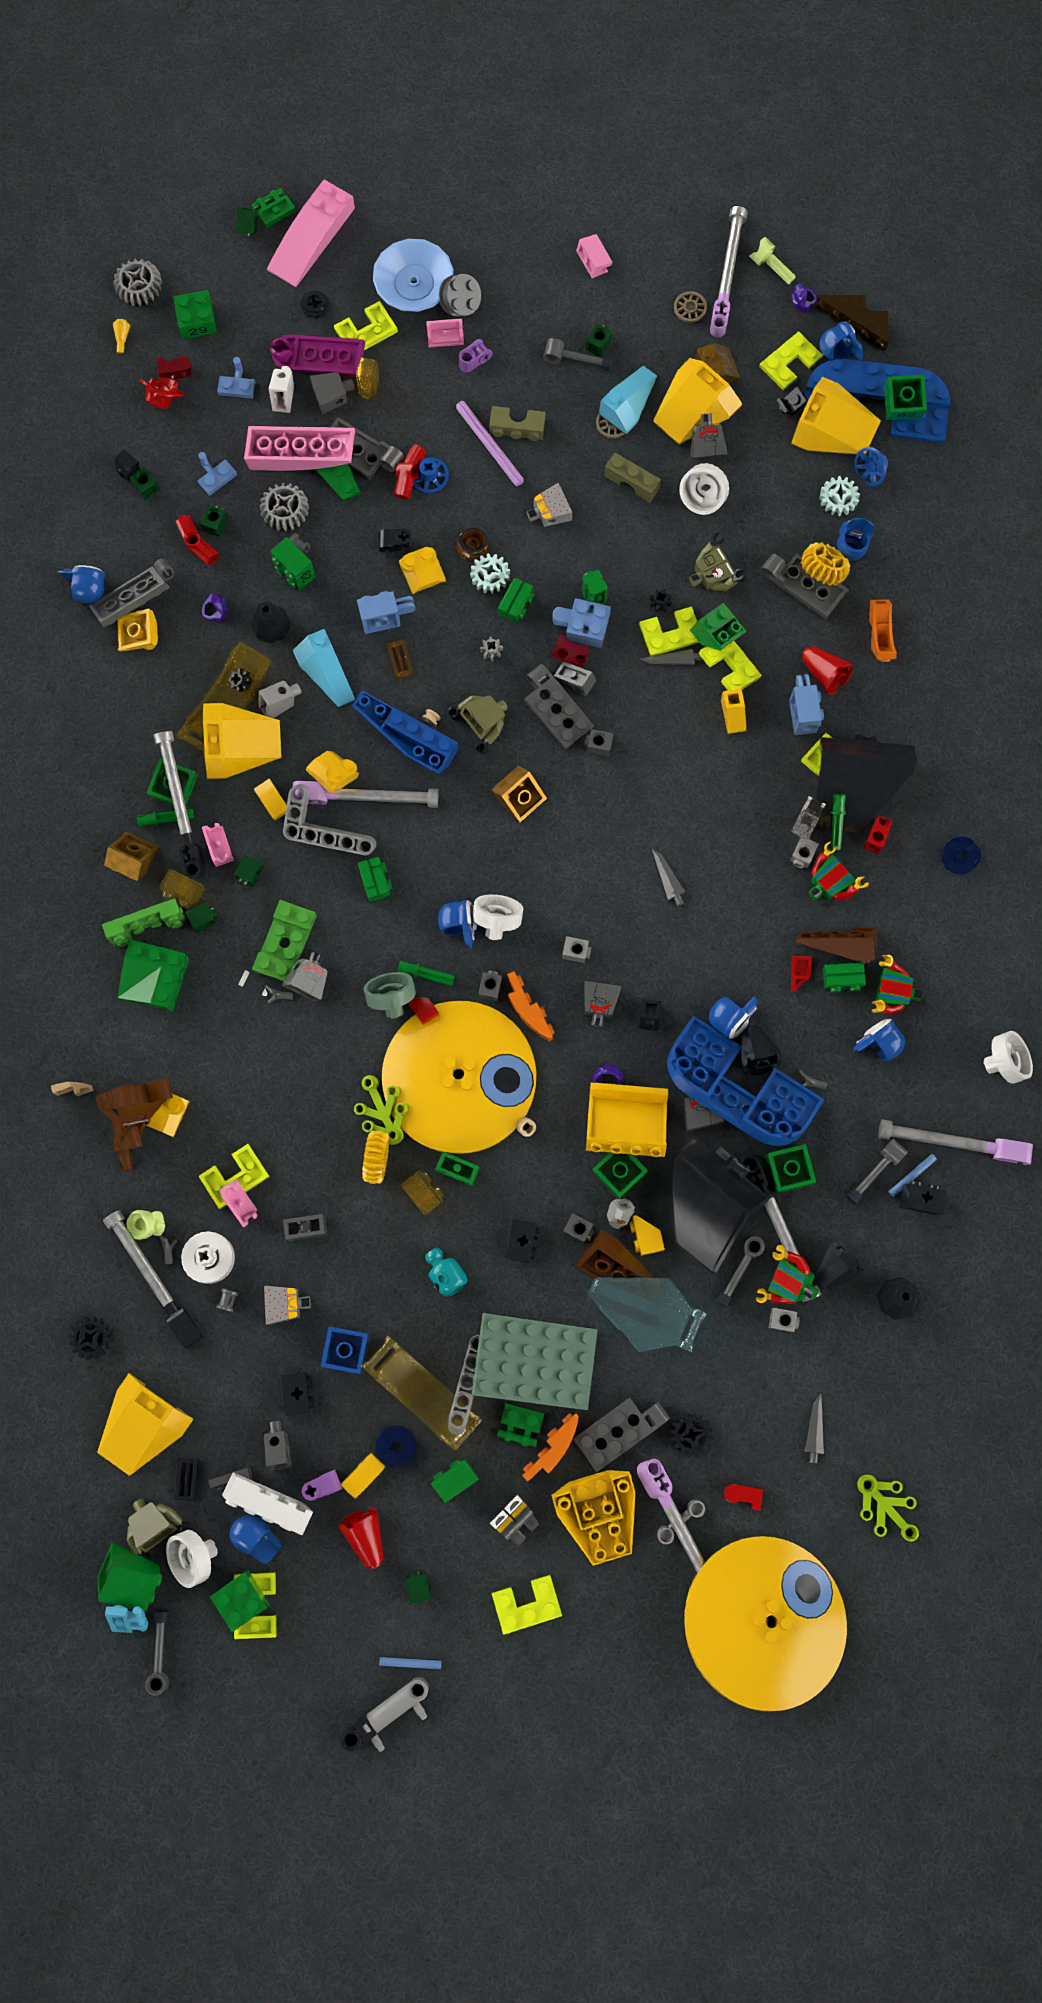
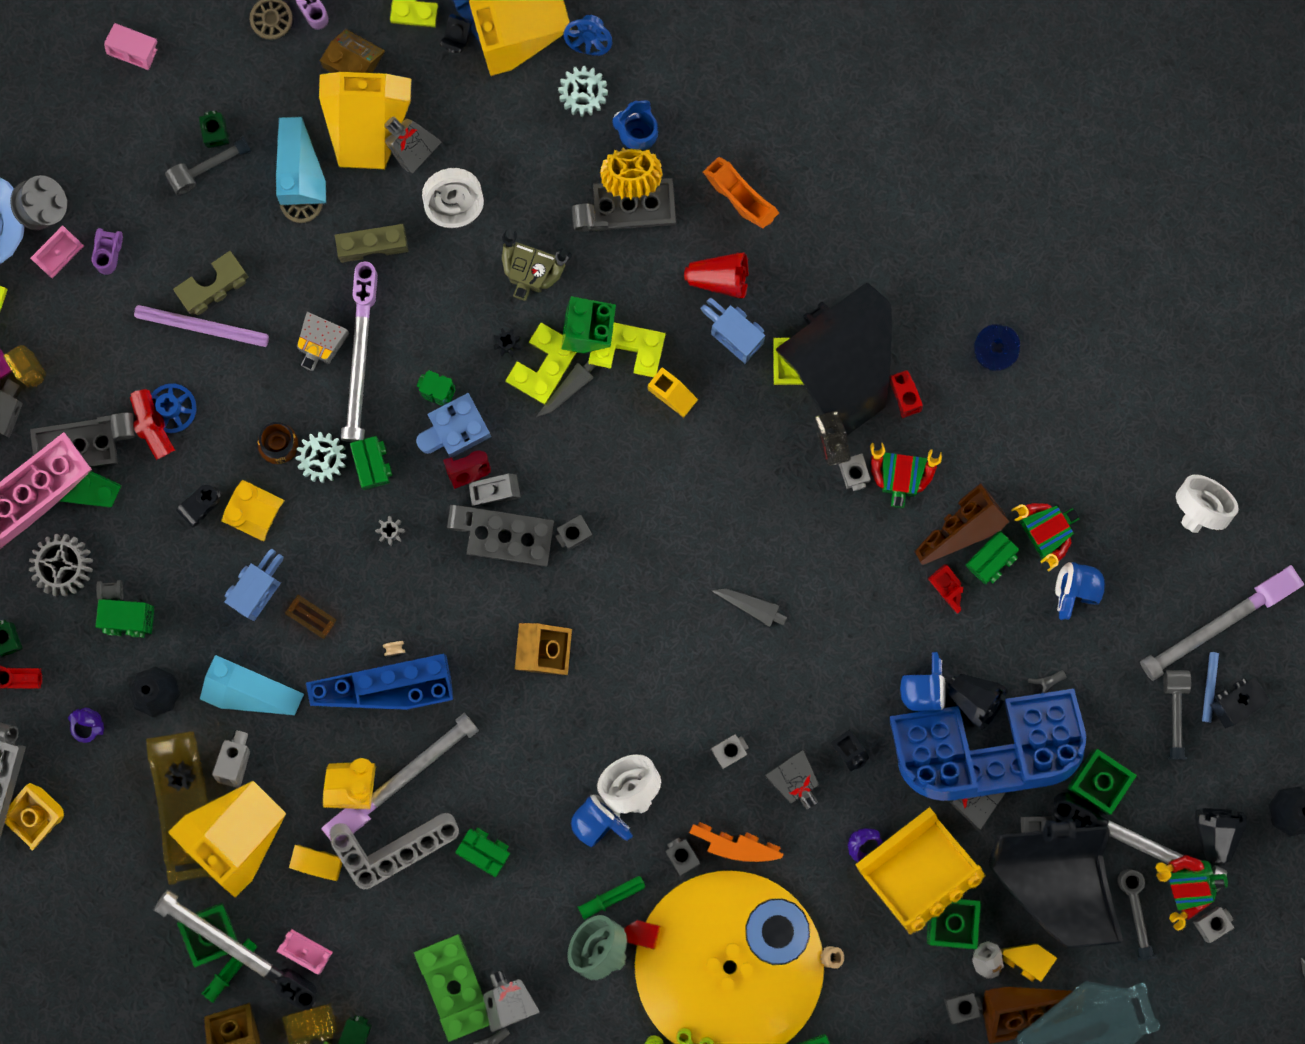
camera: 45 degrees left, 5 degrees up
dark green brick [234,855,263,887] -> none
olive torso [448,695,507,754] -> none
green axle [831,794,846,851] -> none
none -> flat silver piece [341,262,378,442]

